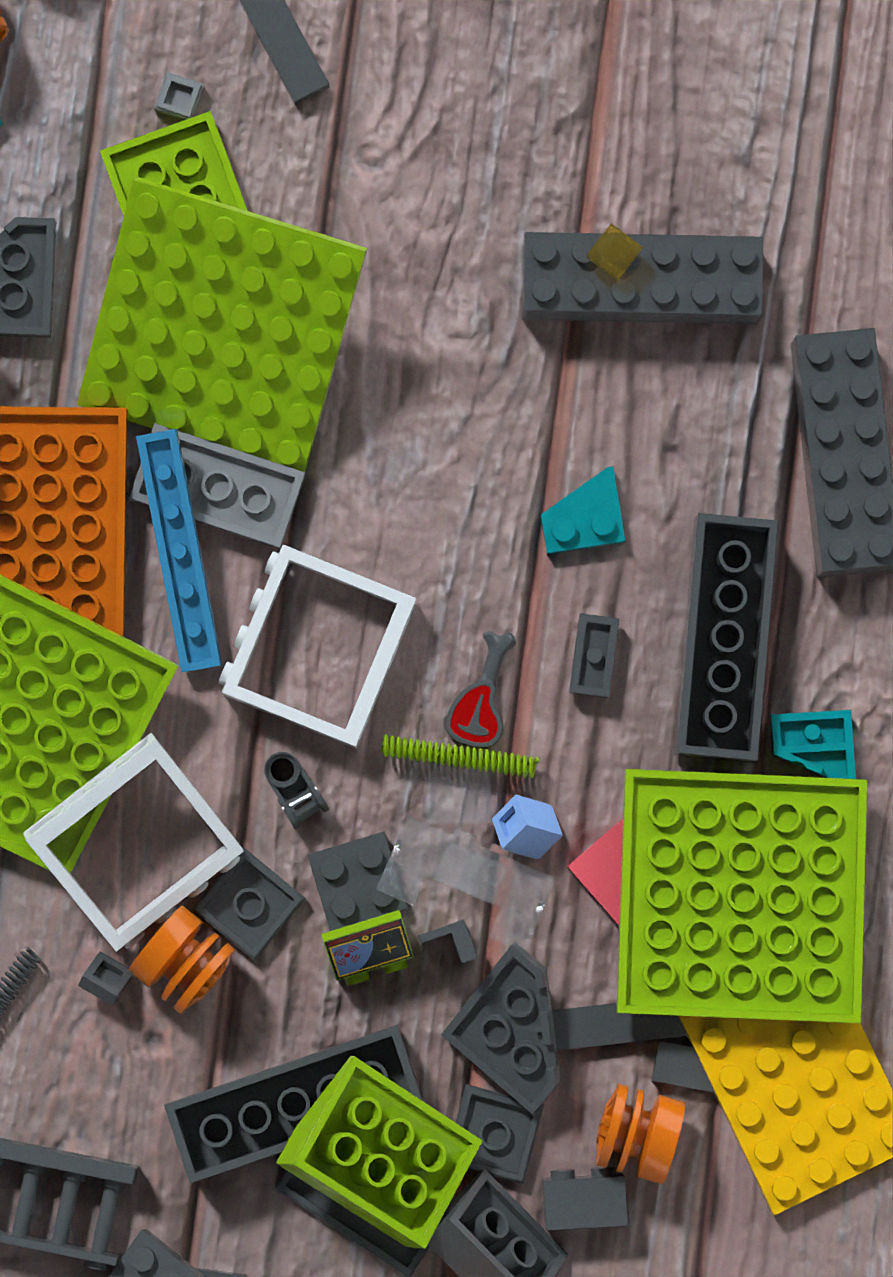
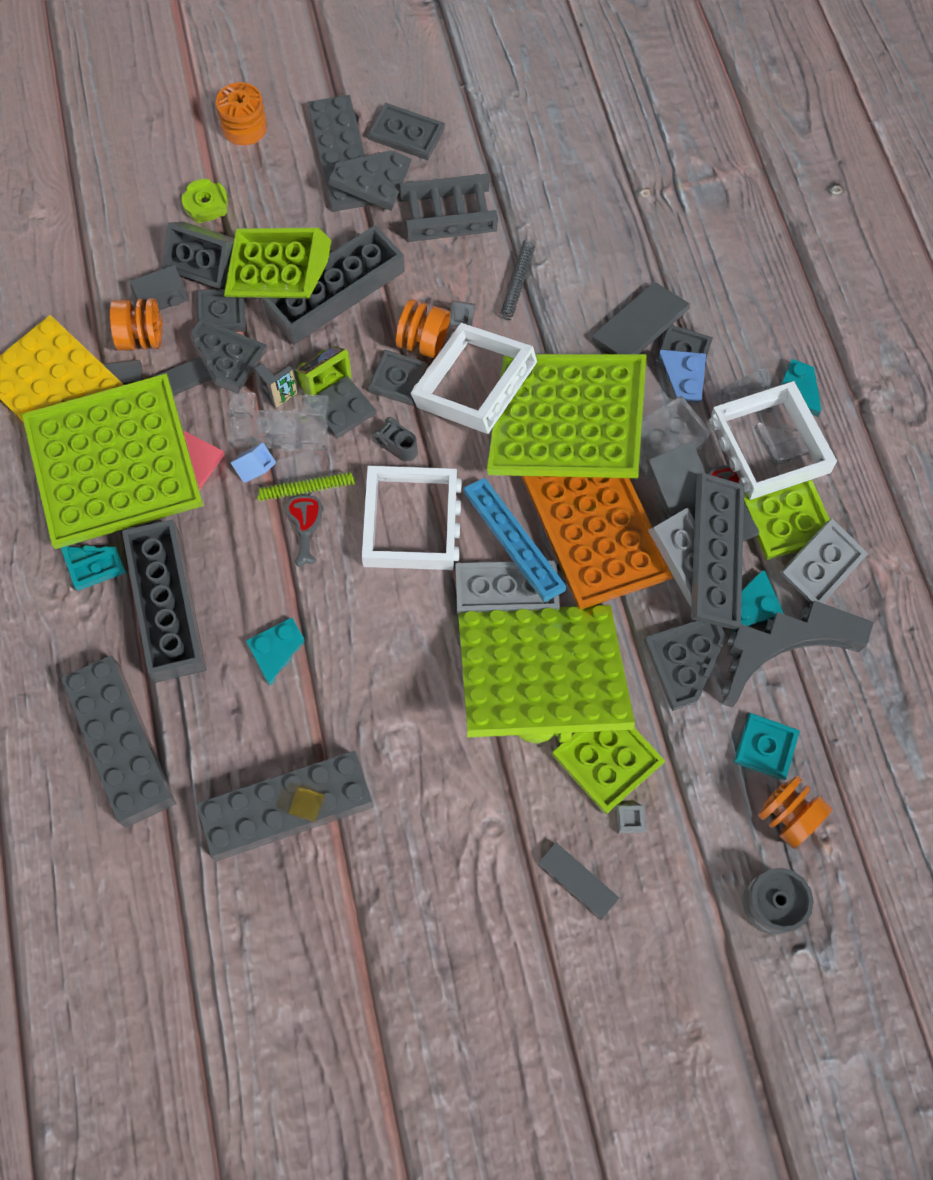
camera: 160 degrees right, 15 degrees down
dark grey plate [569,613,619,699] -> none

